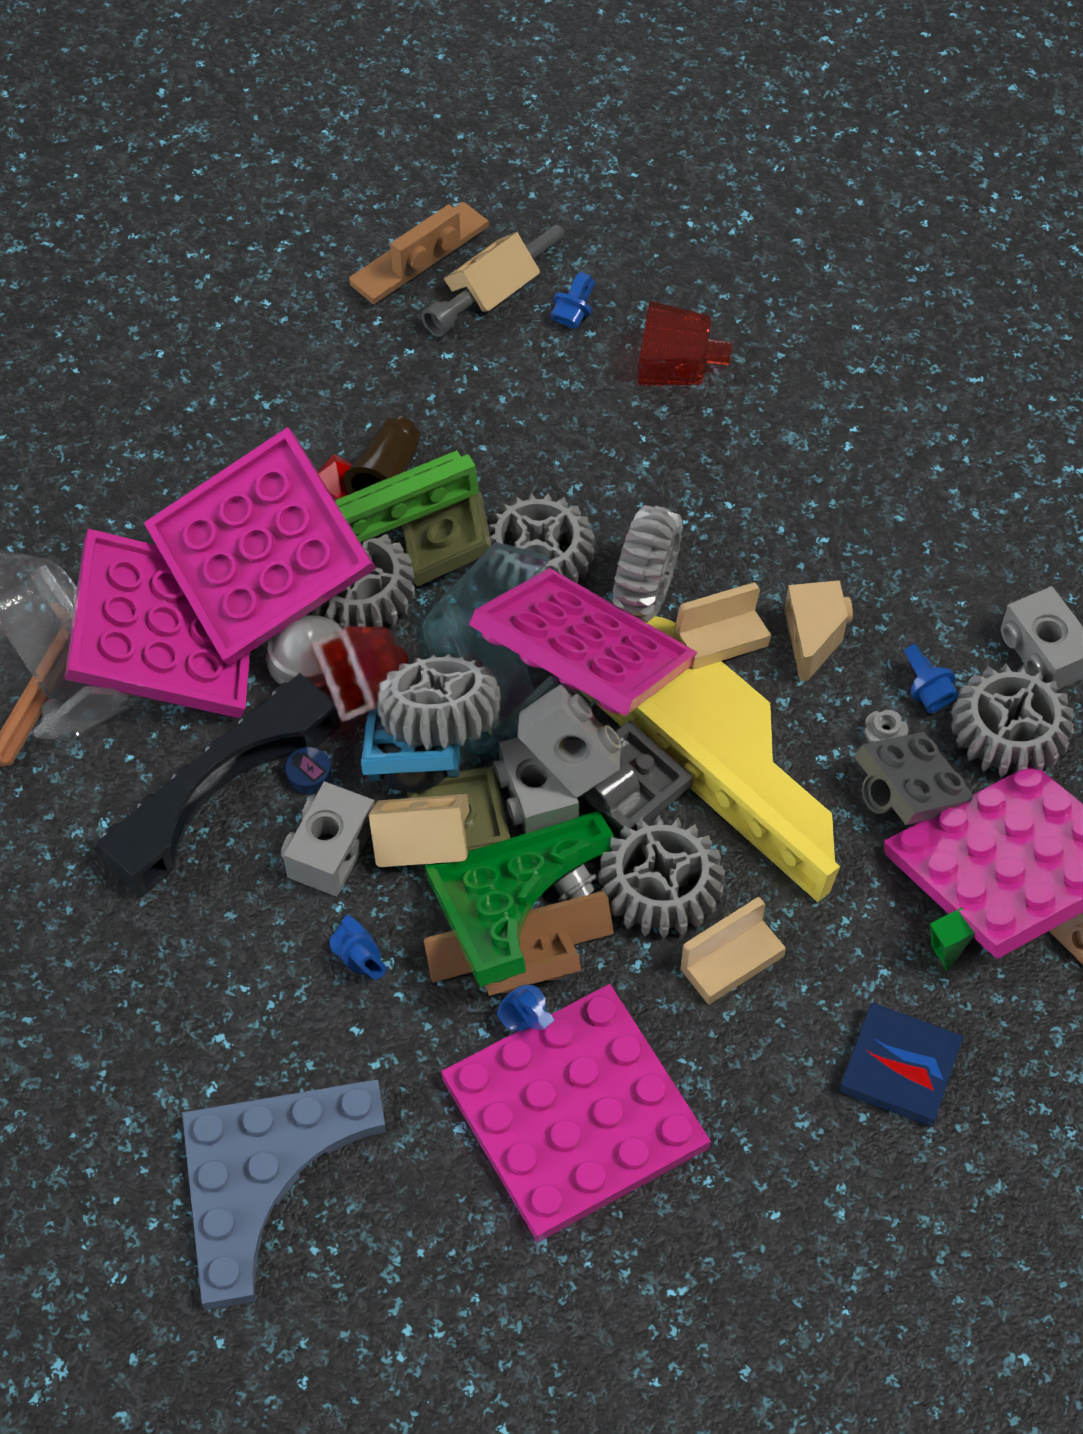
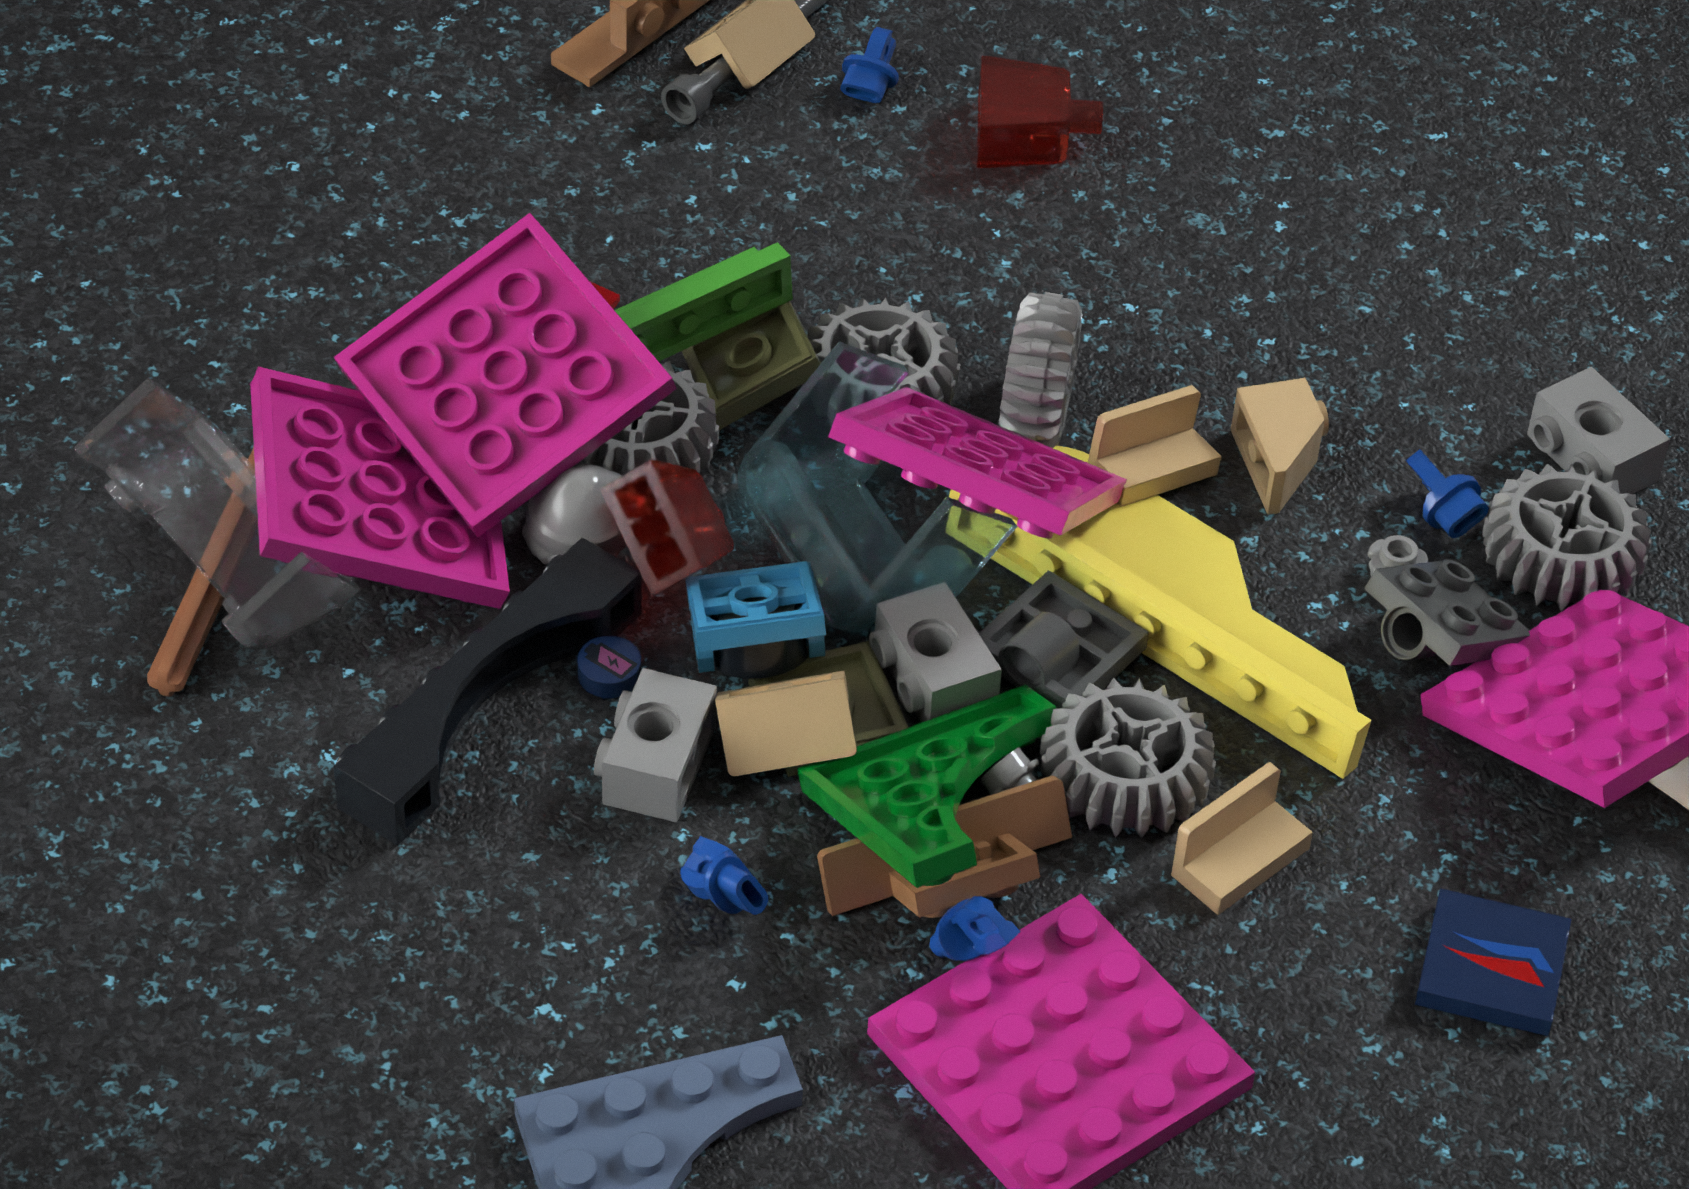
camera: 10 degrees left, 10 degrees down
dark brown plant [344,416,421,494] -> none
light grey gear [377,653,501,750] -> none
light grey brick [517,683,622,798] -> none
green piece [930,907,975,970] -> none

